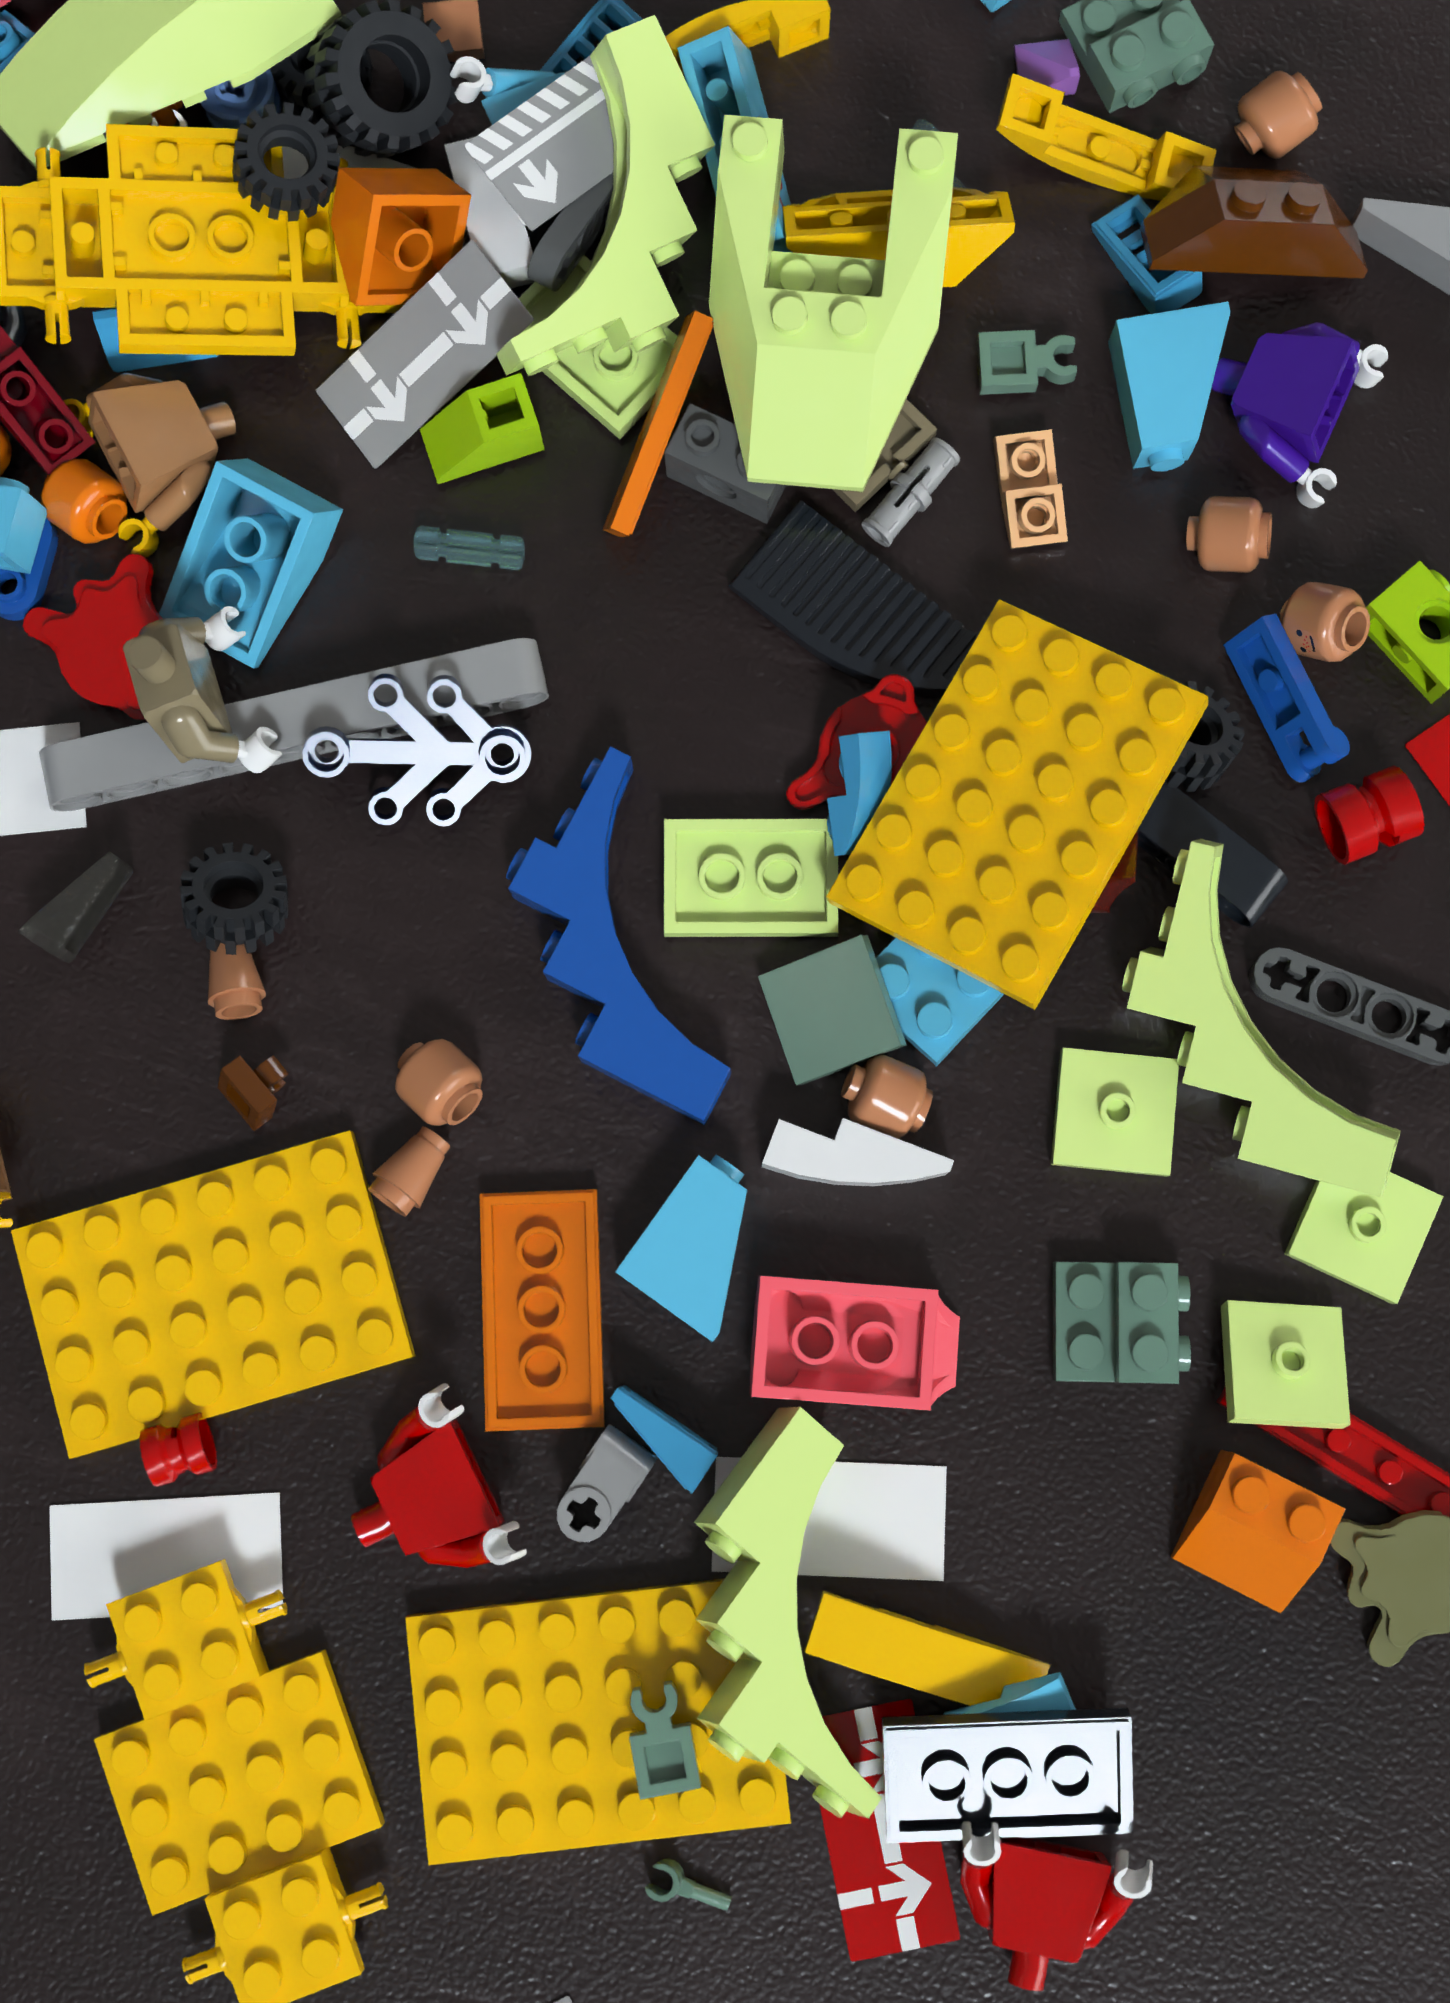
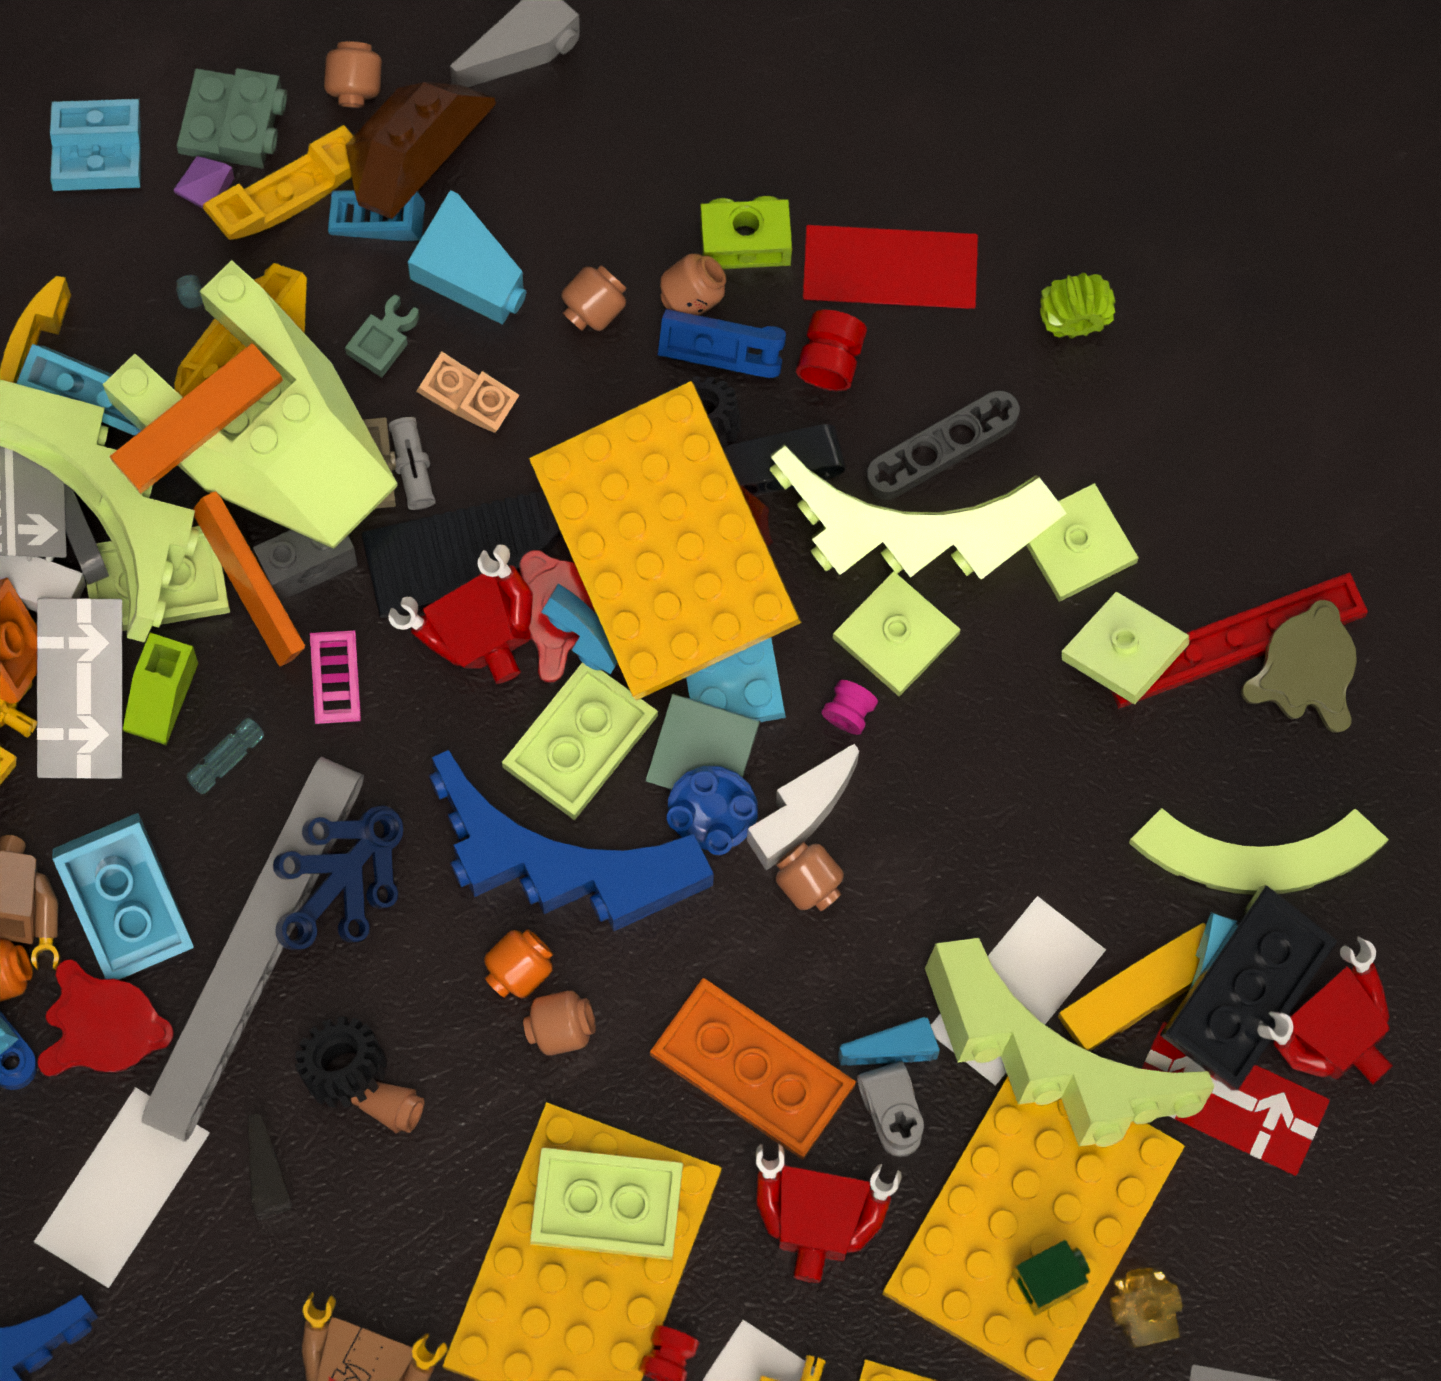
camera: 60 degrees left, 10 degrees down
dark tan torso [123,606,282,773] -> none
reddish brown tile [217,1056,288,1131] -> none
nougat cone [368,1126,450,1217] -> none
medium azure slope [615,1154,747,1342] -> none
sand green plate [629,1680,701,1800] -> none
sand green hand [645,1859,732,1911] -> none
coral slope [750,1276,960,1411] -> none
nougat head [841,1054,933,1139] -> none
sand green plate [1053,1262,1191,1384] -> none
orange slope [1170,1450,1346,1613] -> none
dark purple torso [1212,322,1388,508] -> none
none -> orange tile [110,343,283,494]
none -> dark pink slope [310,630,361,724]
none -> red torso [388,545,533,684]
none -> orange head [484,929,553,998]
none -> yellowish green plate [530,1148,683,1260]
none -> blue dish [667,766,758,855]
none -> nougat head [776,841,844,911]
none -> dark pink wheel [821,680,878,735]
none -> dark green brick [1012,1239,1090,1316]
none -> clear yellow brick [1110,1268,1182,1348]
none -> yellowish green tile [1129,808,1389,895]

